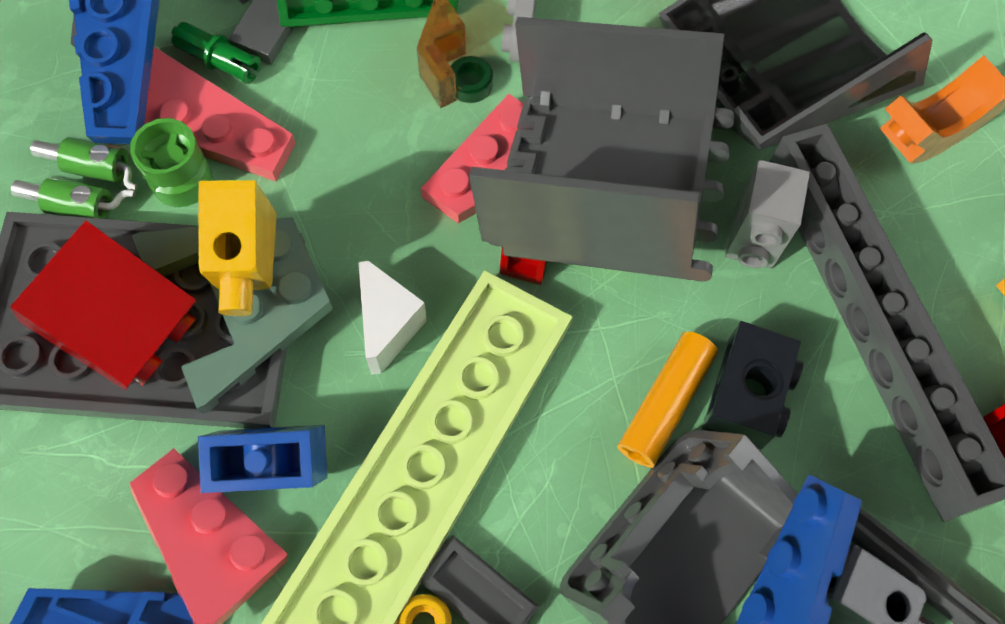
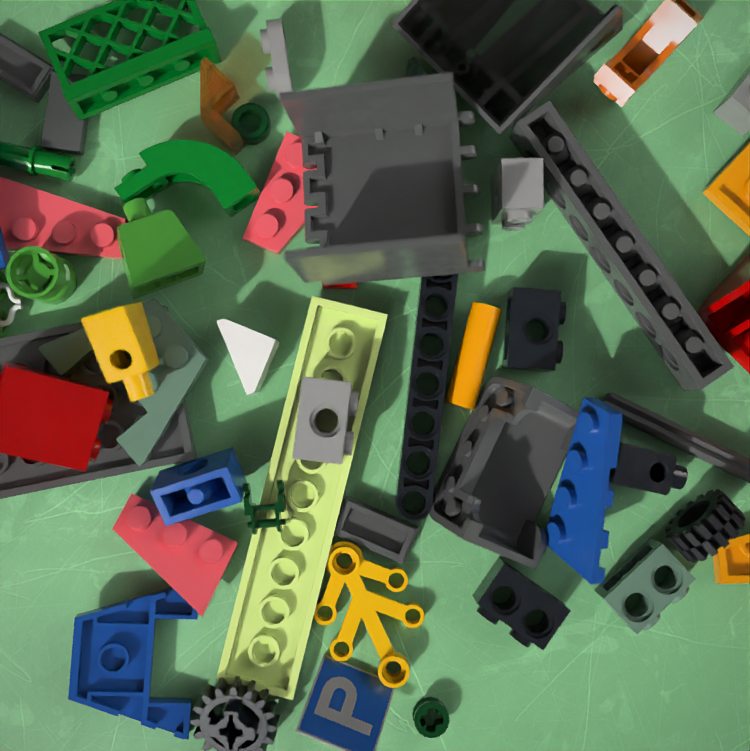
camera: 15 degrees left, 20 degrees up
none -> green arch [114,140,261,218]
none -> bright green torso [117,198,206,300]
none -> dark green piece [243,480,286,535]
none -> light grey brick [292,376,359,464]
none -> black beam [395,274,458,521]

